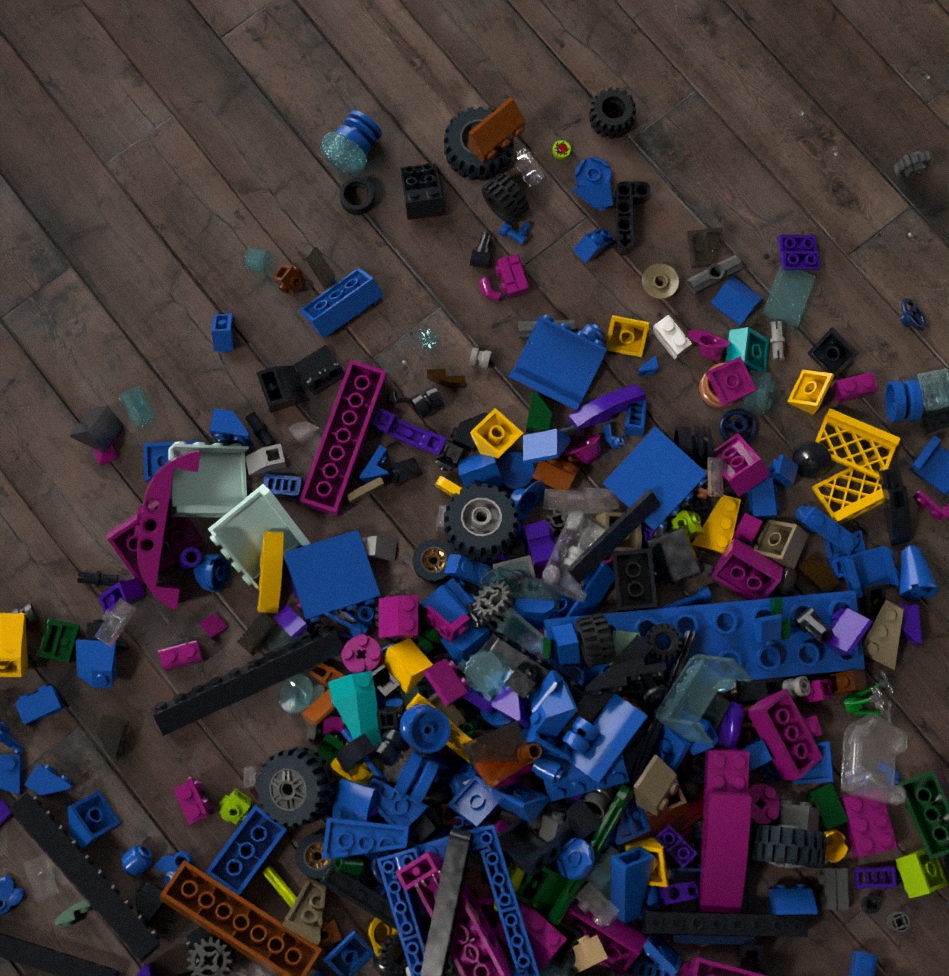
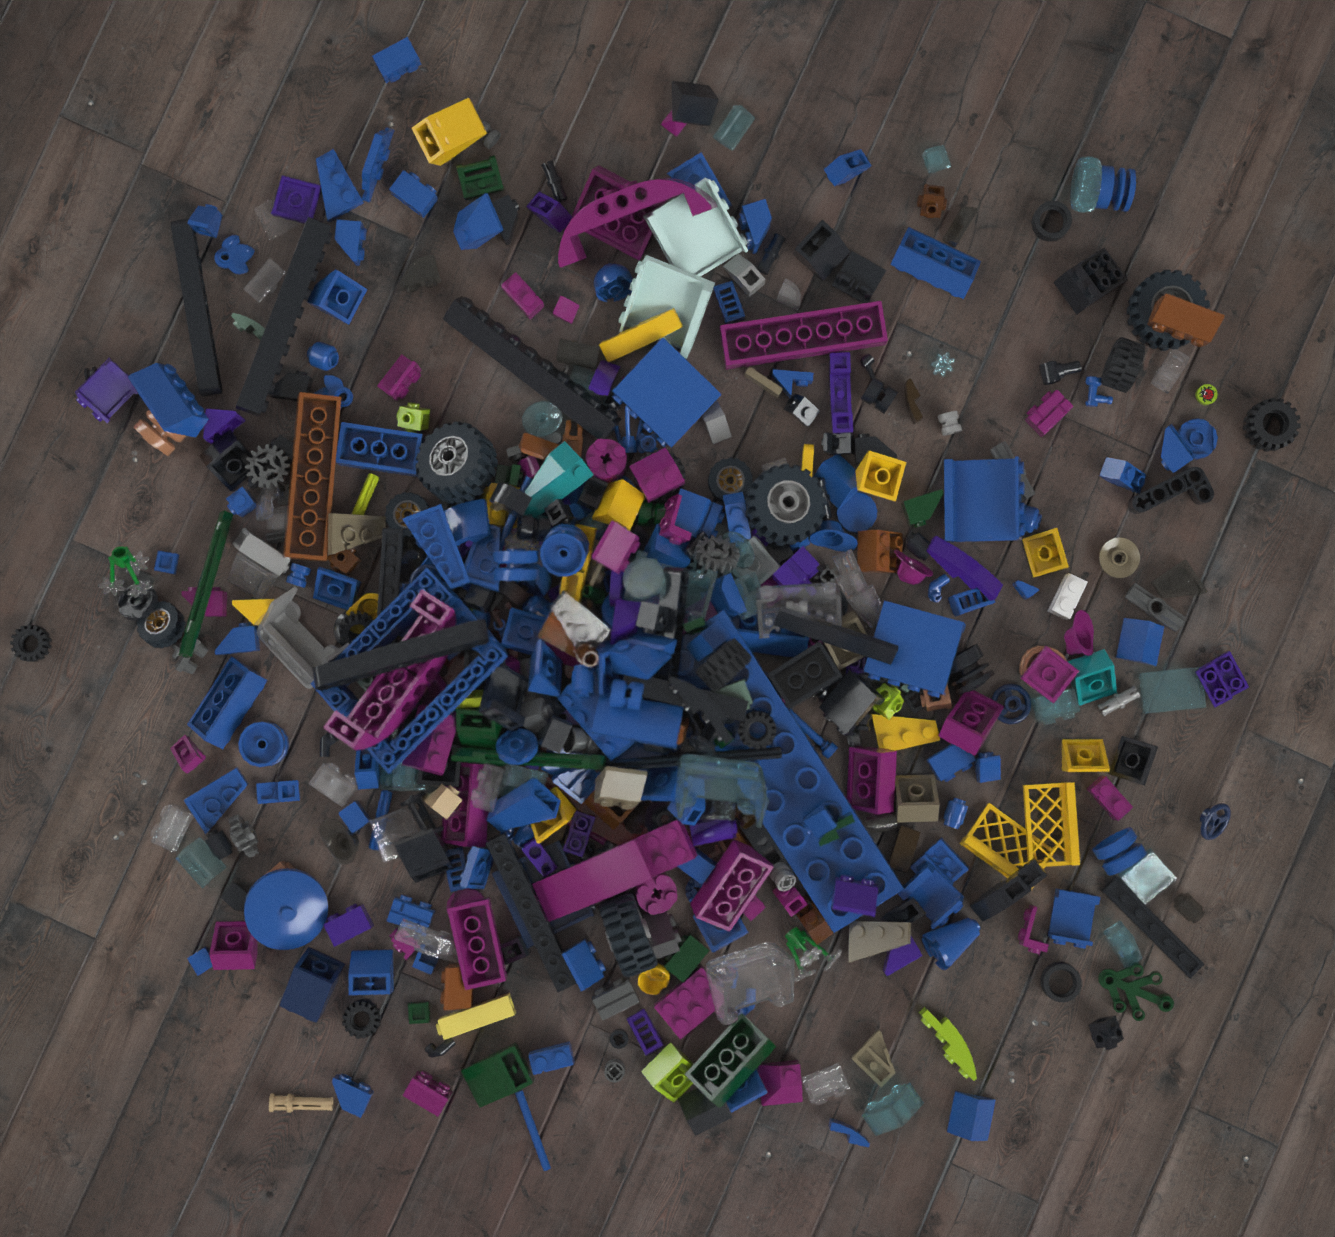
camera: 65 degrees right, 10 degrees up
clear brick [94,598,137,647] -> none
dark purple brick [175,547,201,571] -> none
clear slope [243,766,257,789] -> none
dark green cone [334,856,366,876] -> none
magenta arm [479,277,502,302] -> none
slope [523,429,571,464] -> none
clear slope [707,457,723,497] -> none
magenta brick [733,513,762,545] -> none
black dish [792,442,831,479] -> none
black piece [794,607,834,644] -> none
blue plate [802,506,860,555] -> none

